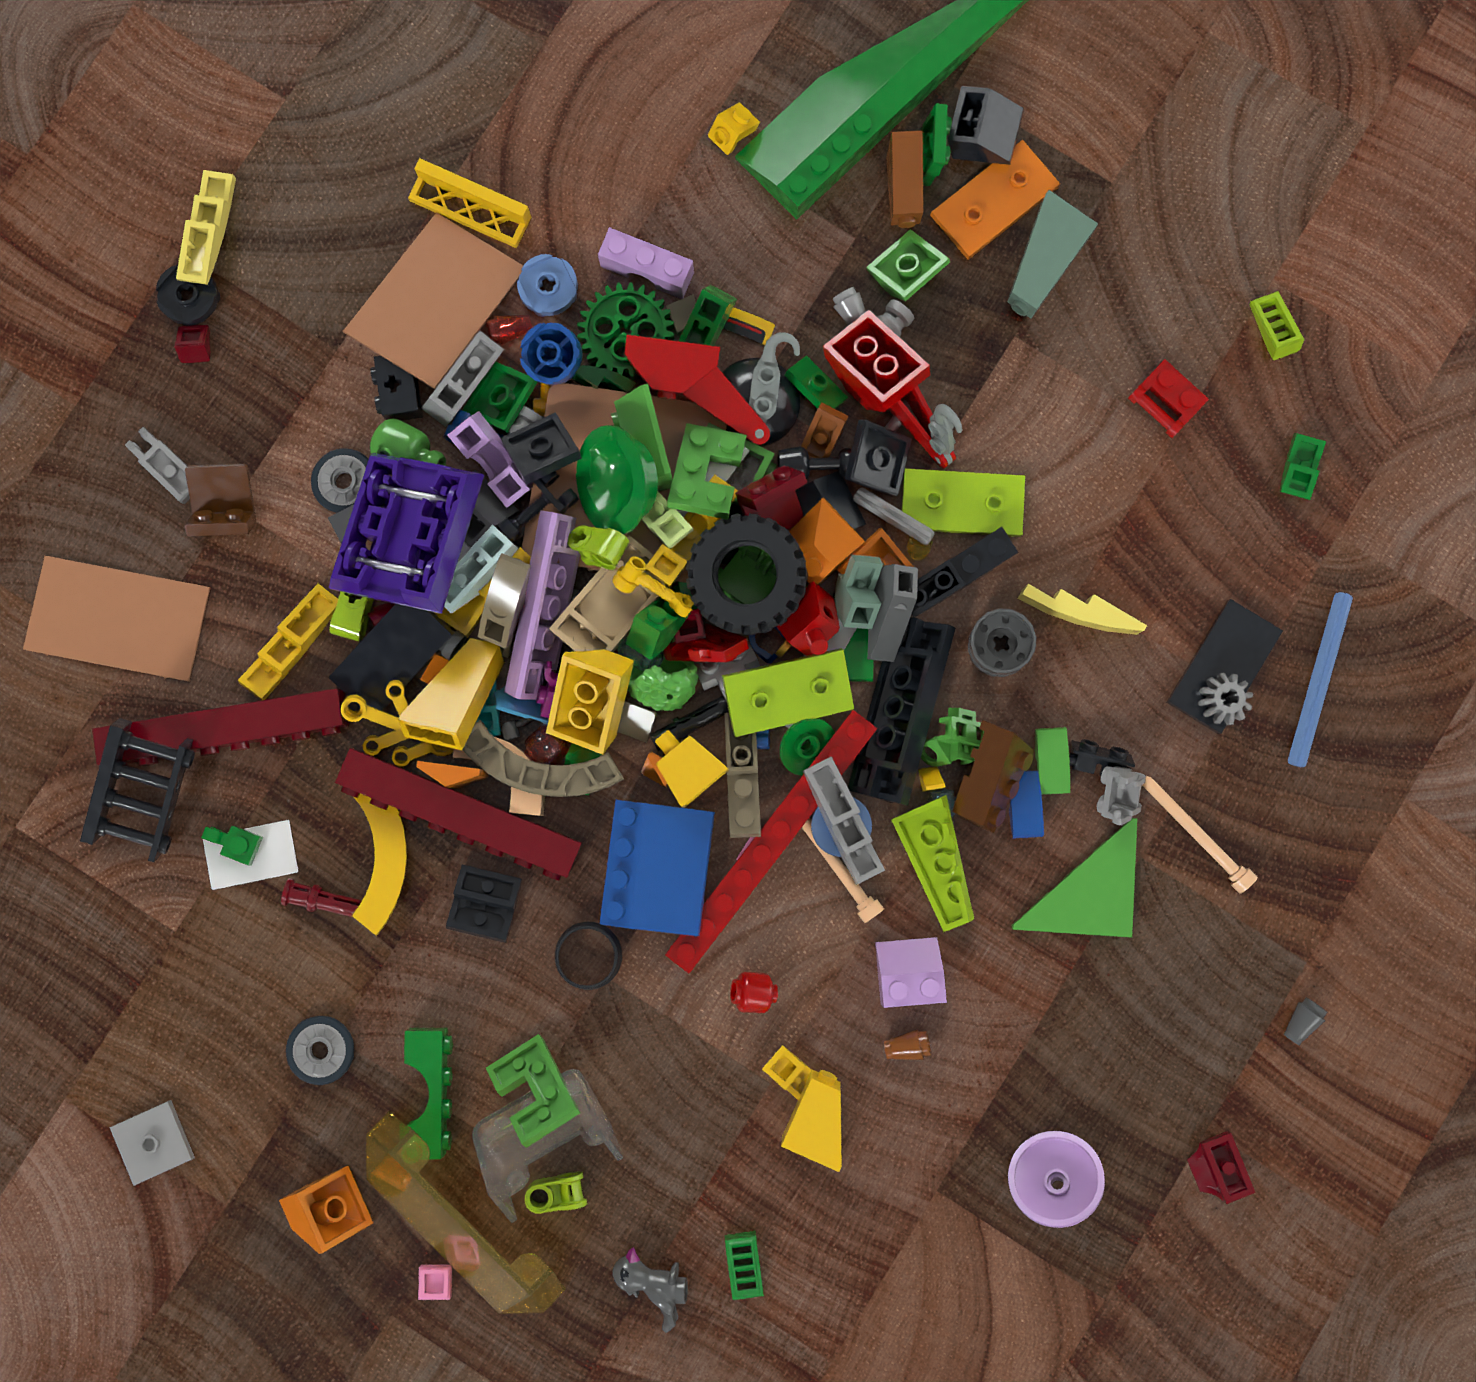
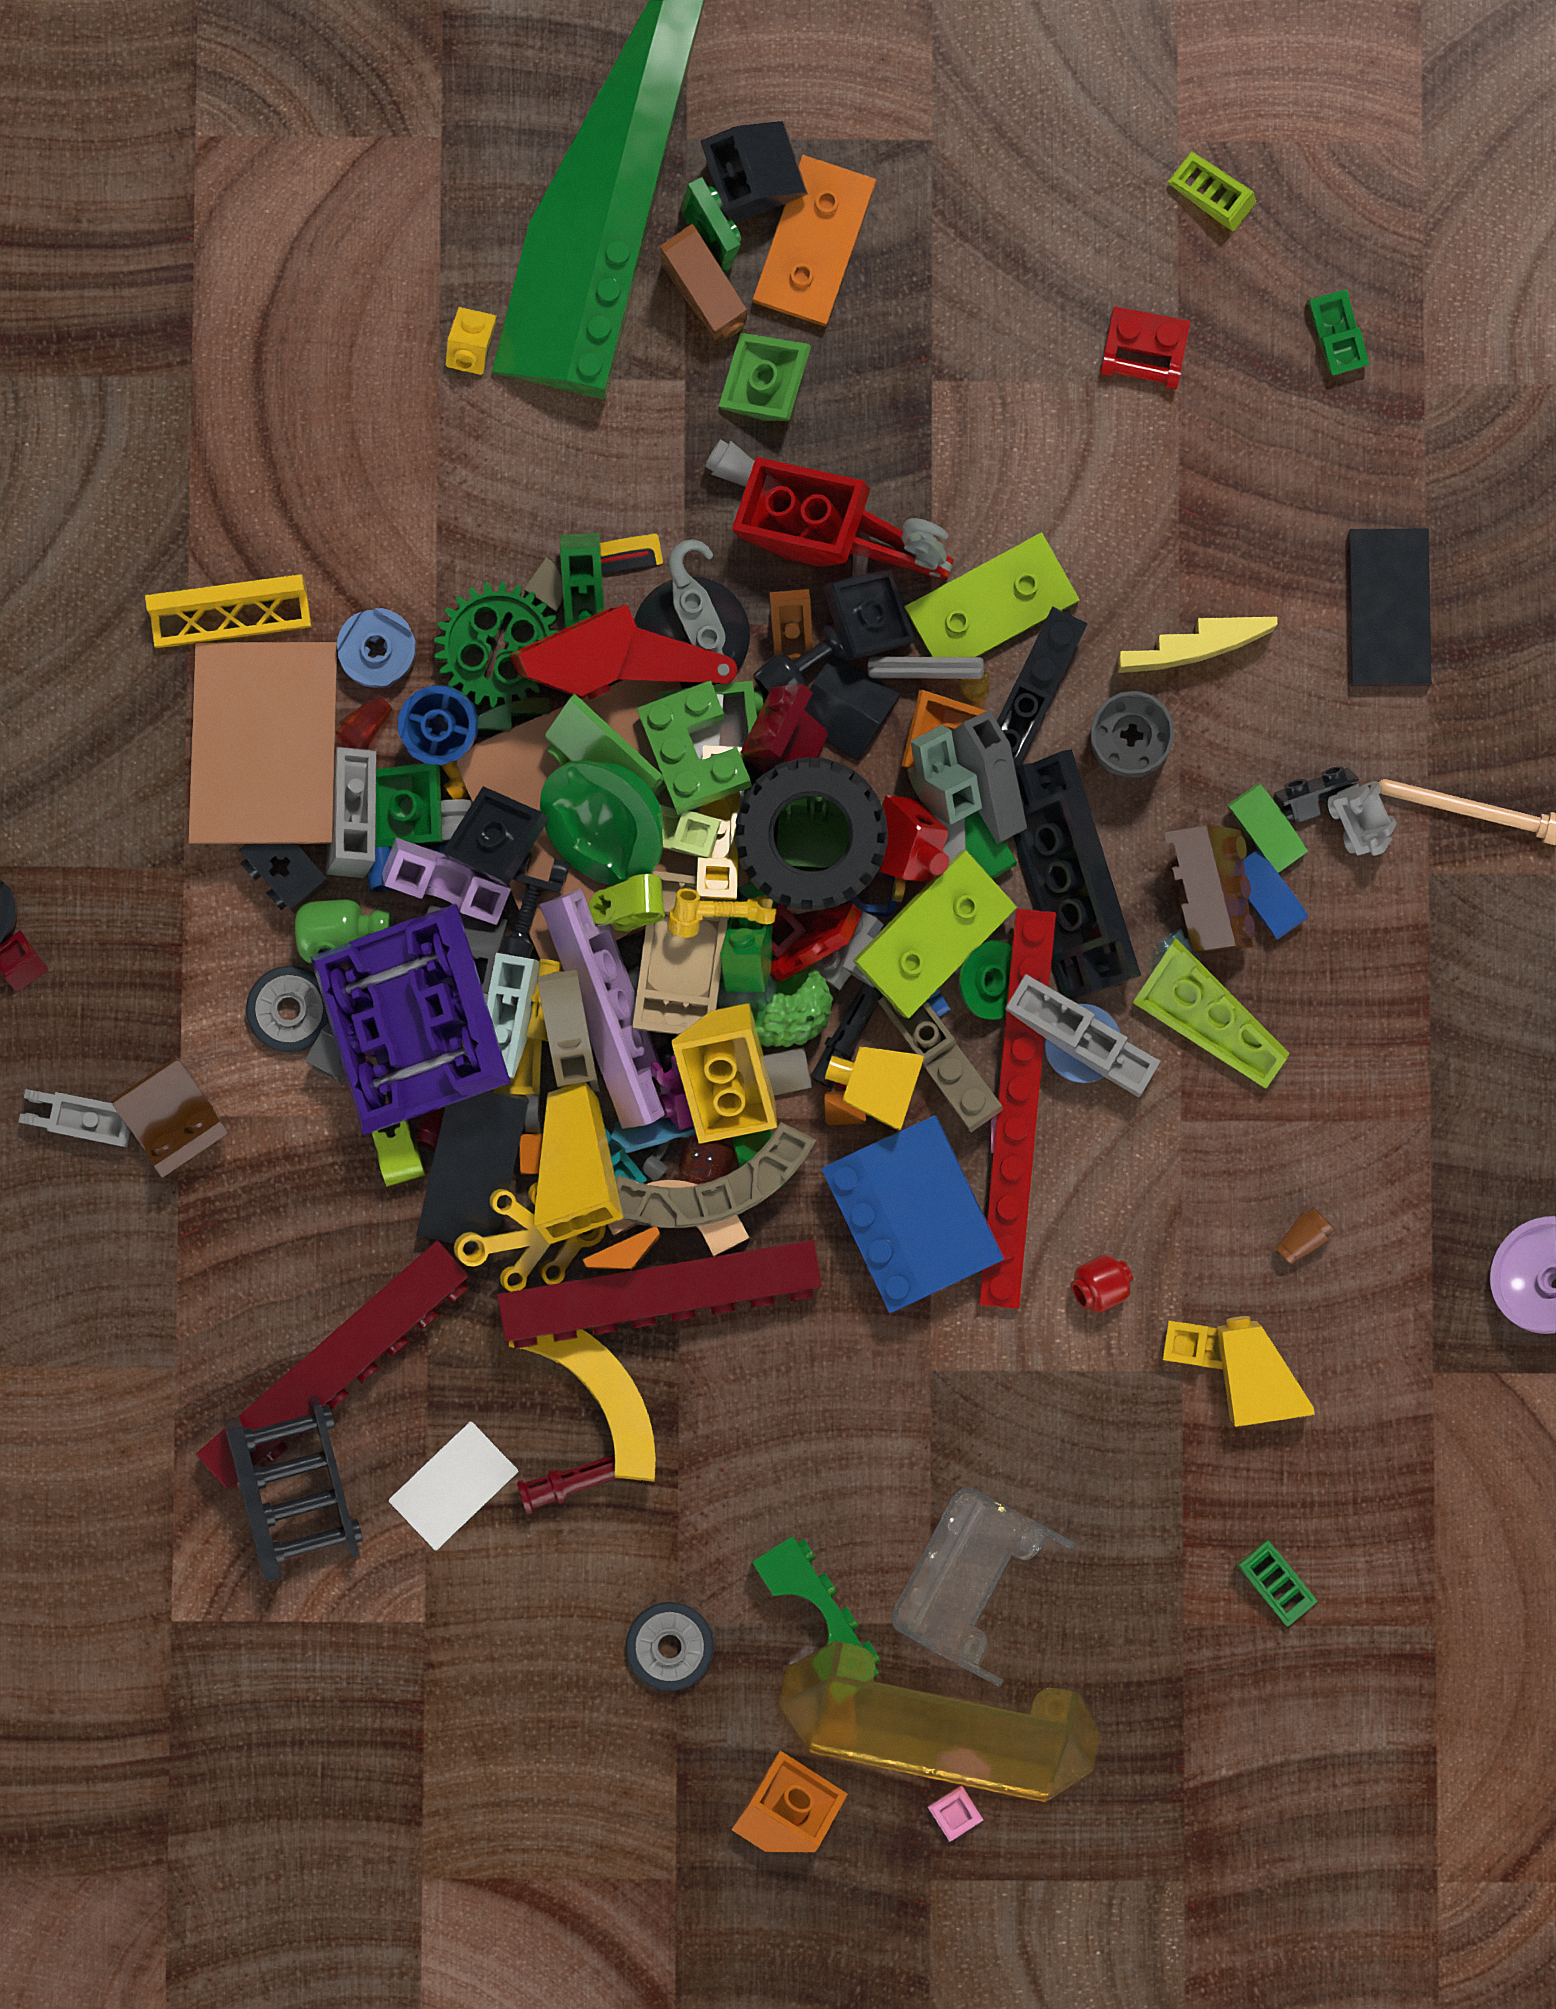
camera: 35 degrees left, 0 degrees up
nougat piece [23,556,210,682] -> none
light grey plate [110,1100,195,1186] -> none
green plate [201,826,263,866] -> none
yellow slope [238,584,338,701] -> none
black slope [446,864,522,943] -> none
bright green plate [486,1034,581,1148] -> none
lime piece [525,1171,587,1214] -> none
black tyre [555,922,622,990] -> none
lavender arch [598,227,694,299] -> none
dark grey animal [612,1247,688,1333] -> none
green plate [784,355,848,409] -> none
orange slope [789,498,865,585] -> none
light nougat piece [802,817,884,923] -> none
lavender slope [875,937,947,1008] -> none
light grey wheel [878,299,914,337] -> none
yellow piece [918,767,945,792] -> none
bright green piece [921,708,984,767] -> none
sand green slope [1007,190,1098,319] -> none
bright green tile [1012,818,1137,937] -> none
light grey gear [1198,673,1253,725] -> none
medium blue axle [1288,592,1353,767] -> none

